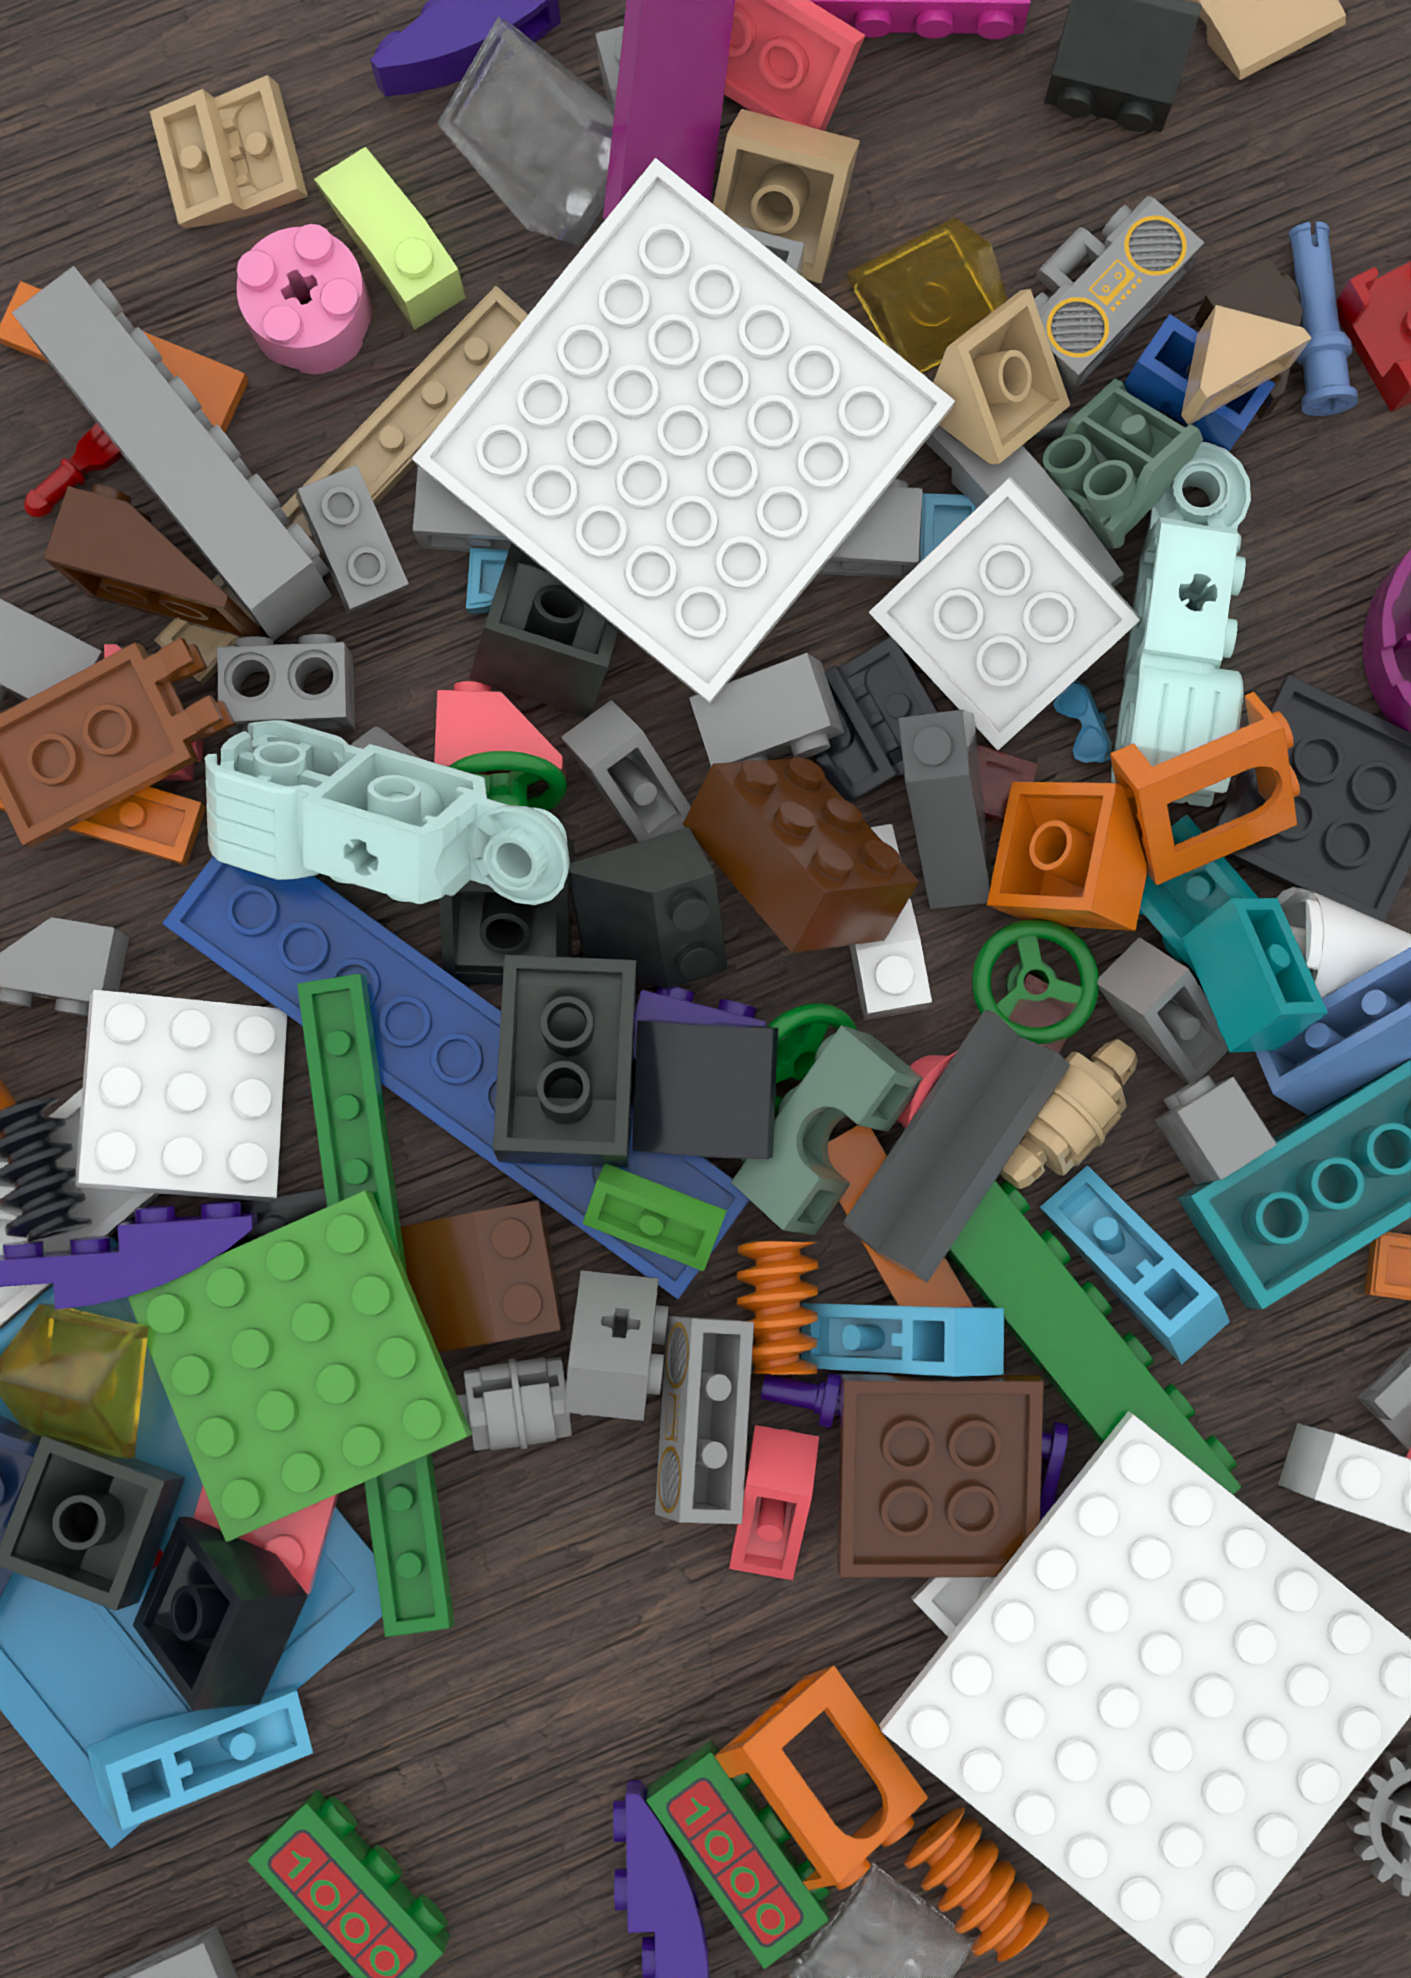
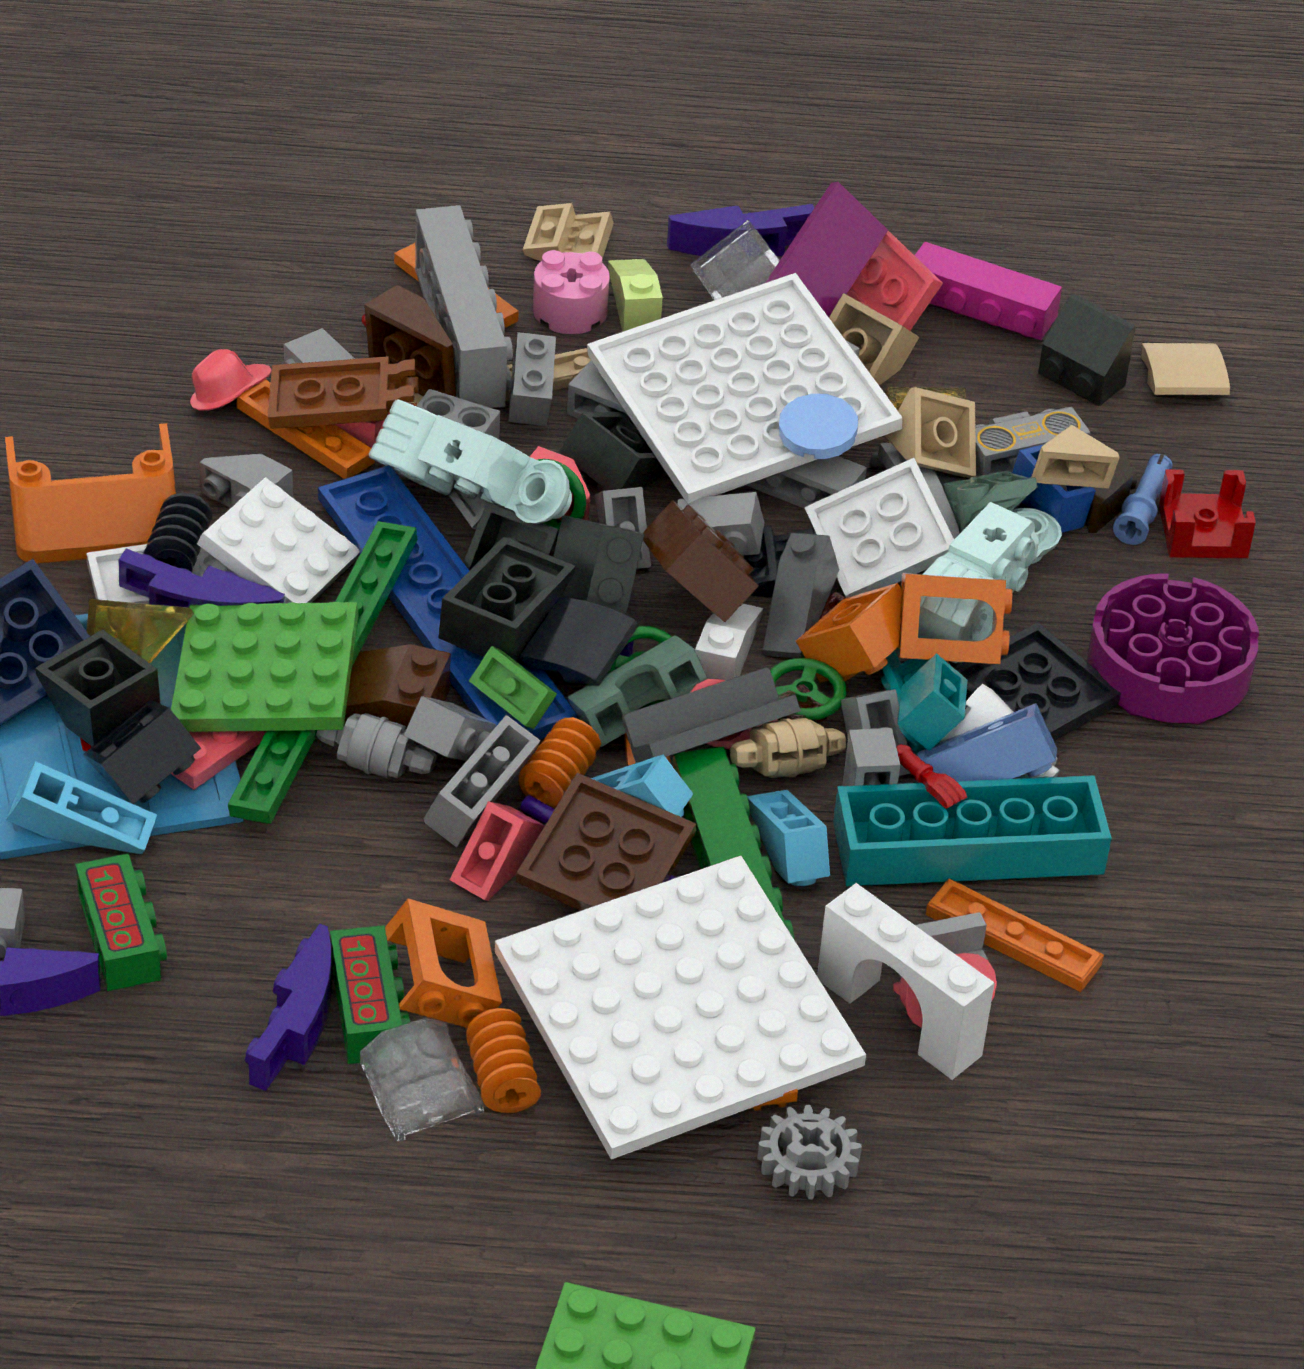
camera: 20 degrees right, 40 degrees down
none -> light blue tile [779,394,858,459]
none -> red piece [896,744,967,809]

